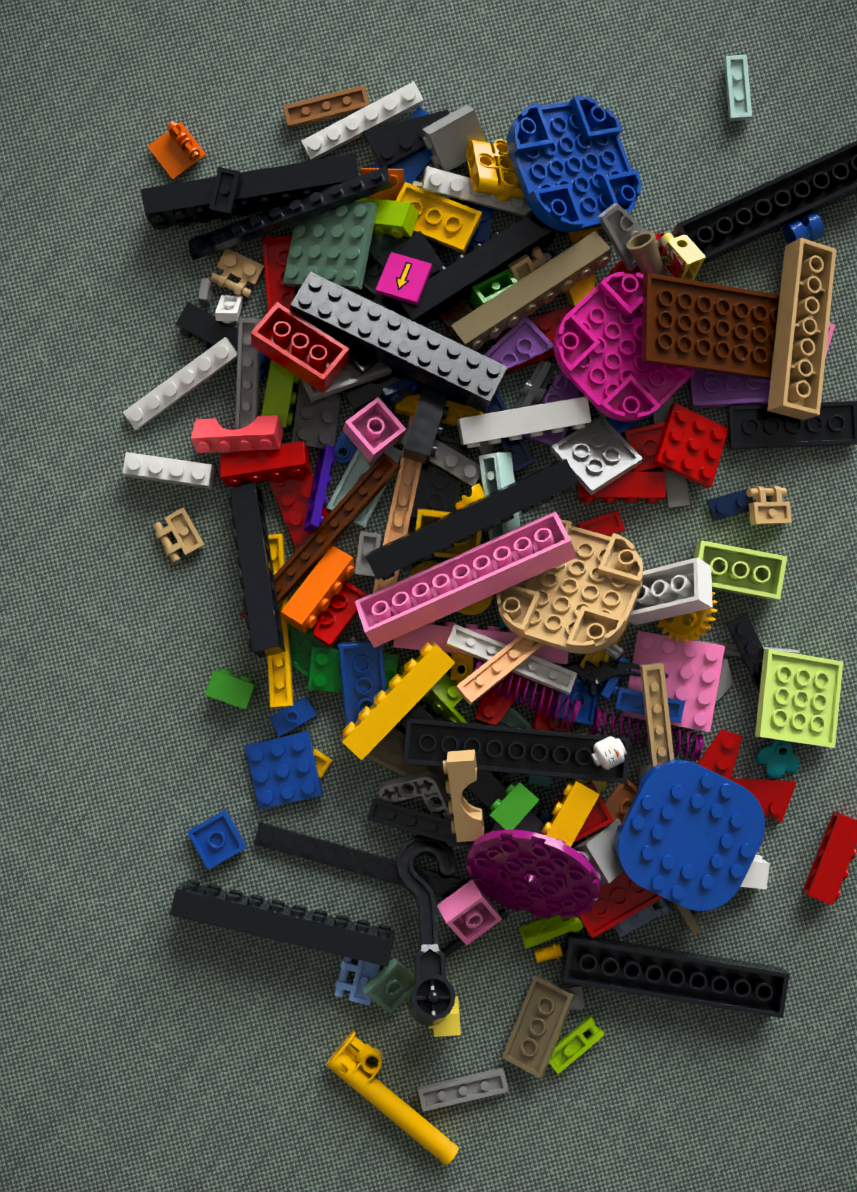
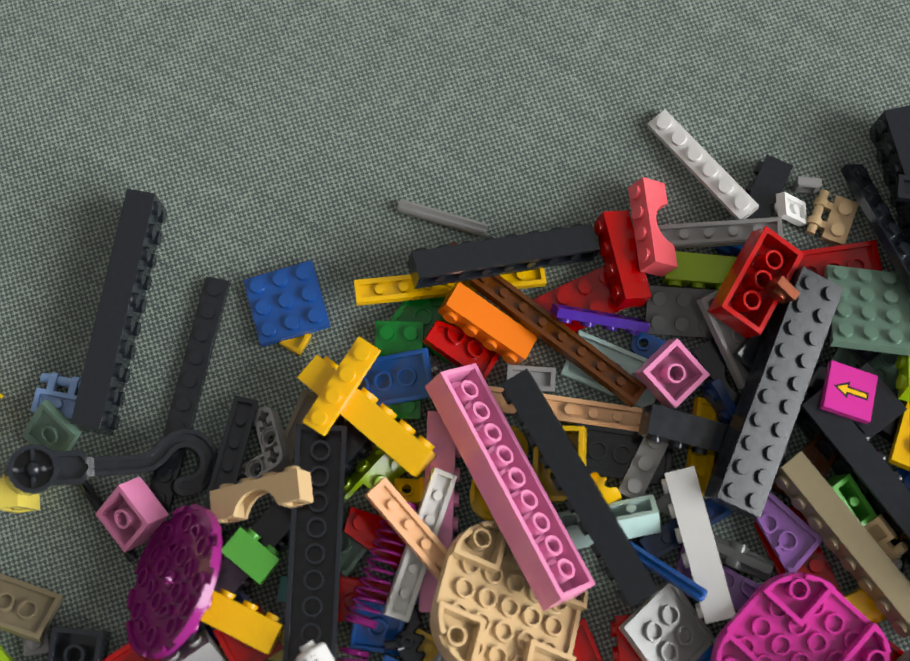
camera: 90 degrees right, 10 degrees down
white brick [123,452,216,489] -> none
tan plate [152,507,205,563] -> none
blue plate [187,809,247,870] -> none
bright green brick [205,668,257,709] -> none
blue plate [269,696,318,736] -> none
lime plate [519,915,583,949] -> none
yellow pin [534,943,563,964] -> none
none -> yellow plate [302,336,381,436]
none -> light grey axle [397,199,488,237]
none -> blue axle [630,541,708,602]
none -> copper plate [764,276,800,304]

